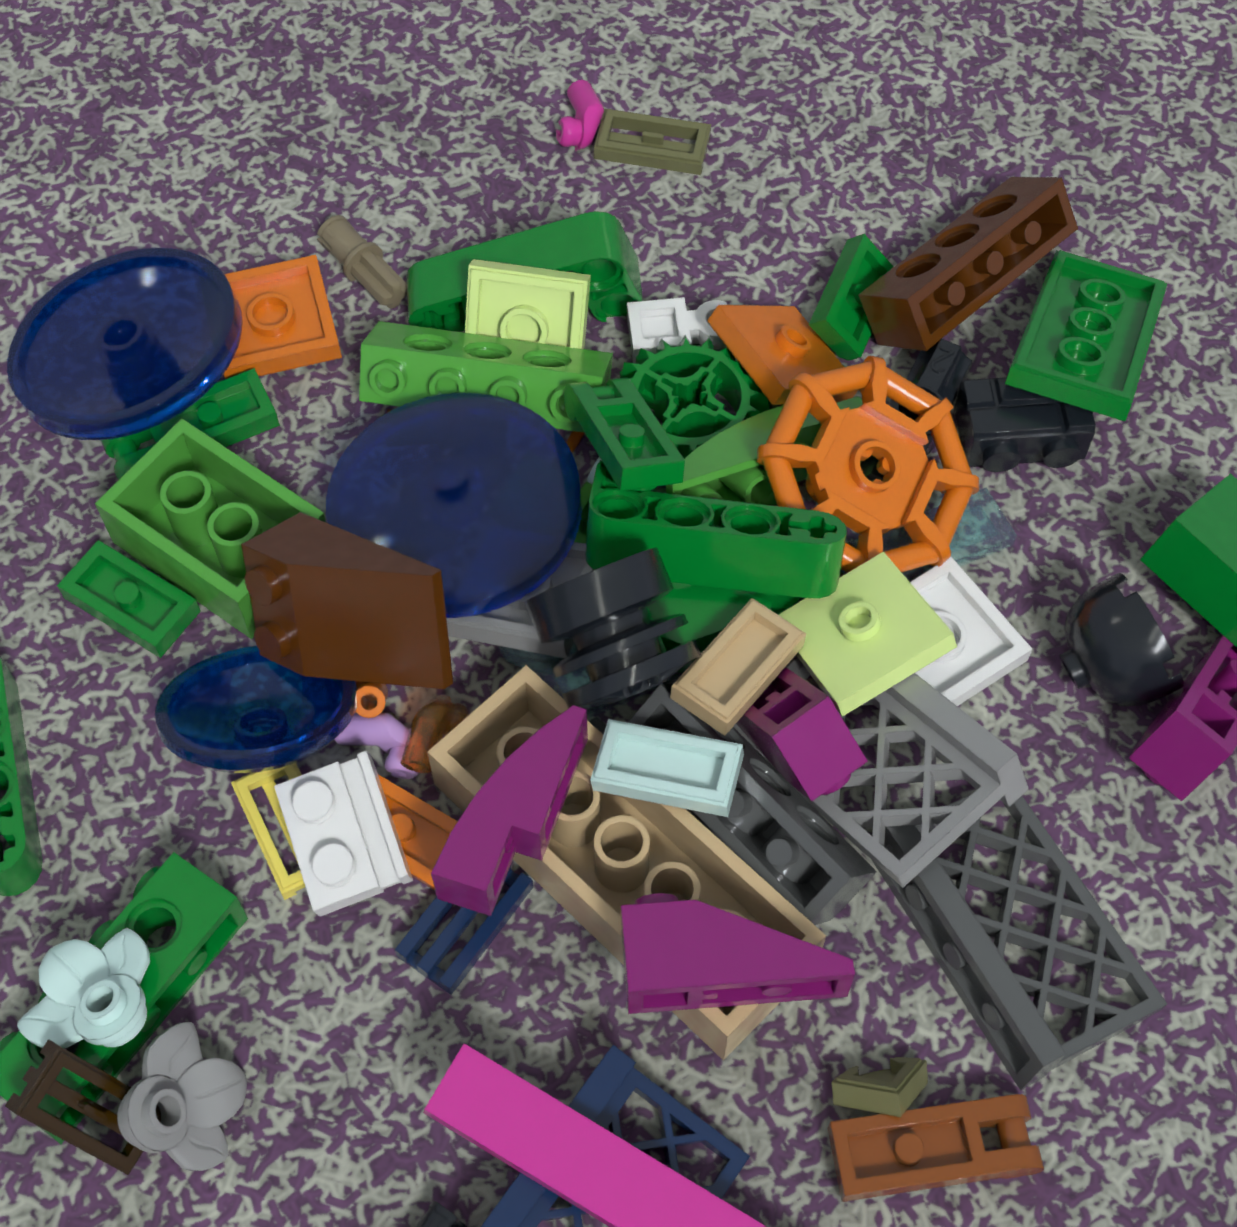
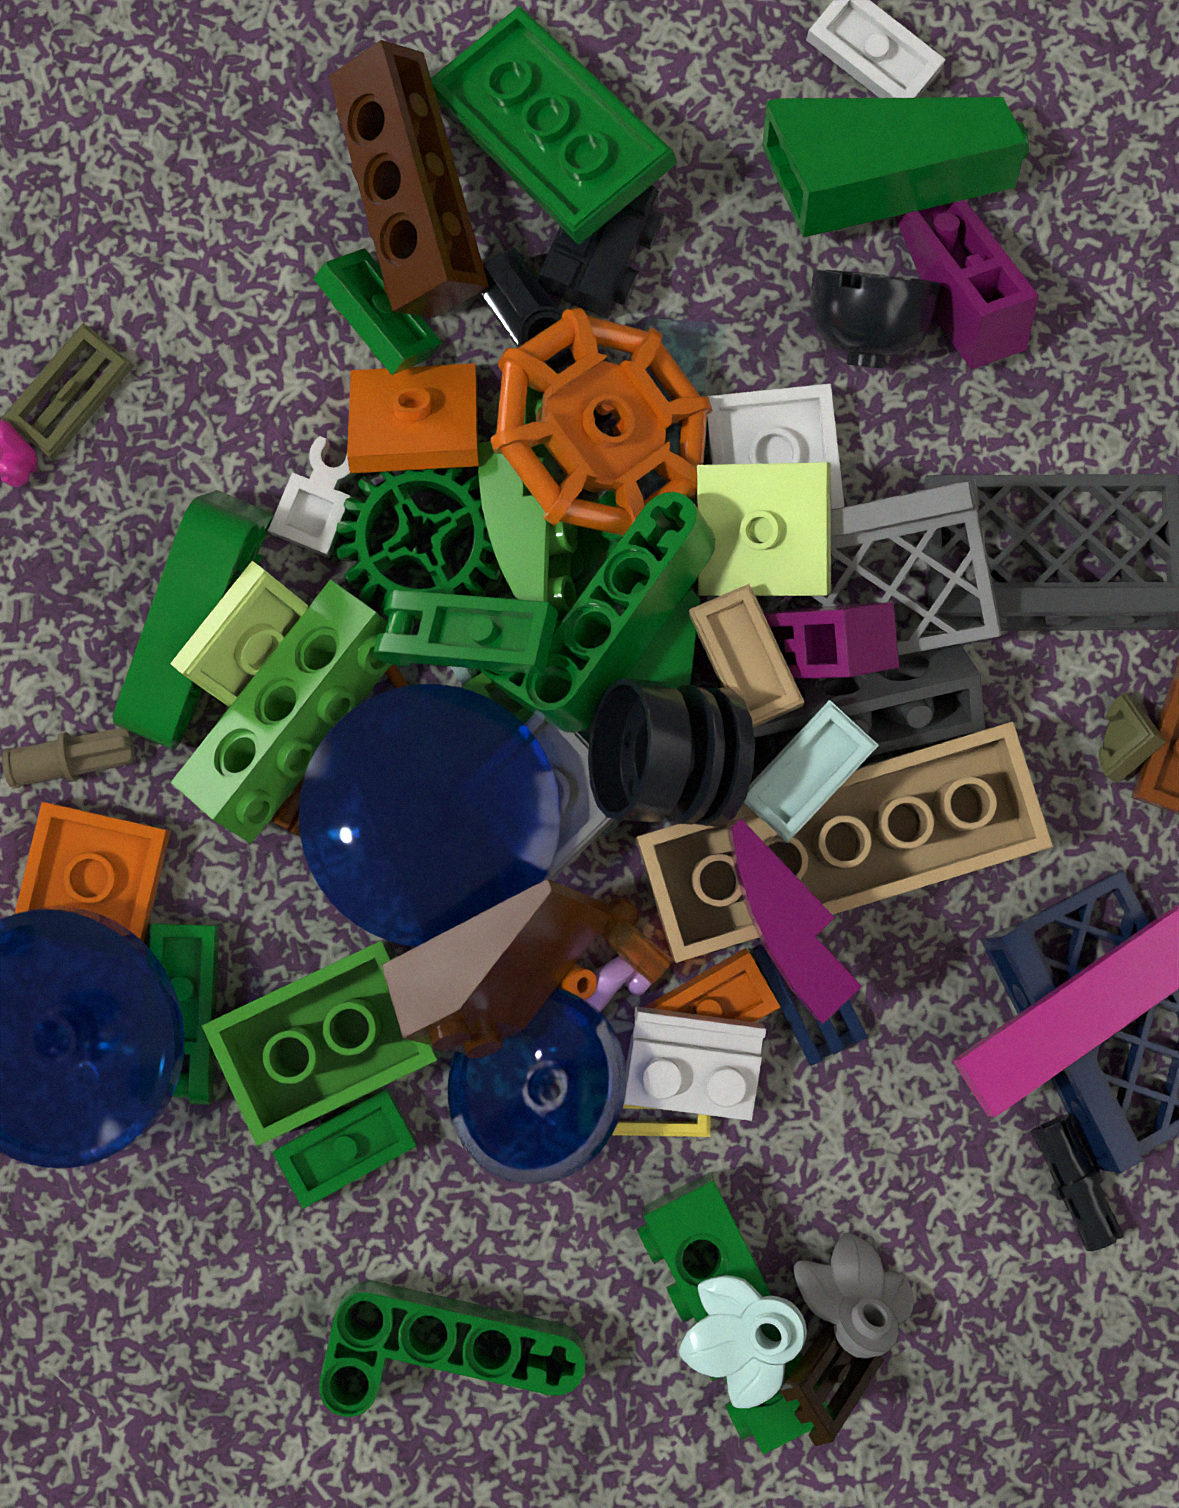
camera: 60 degrees left, 25 degrees up
magenta slope [621,893,855,1014] -> none

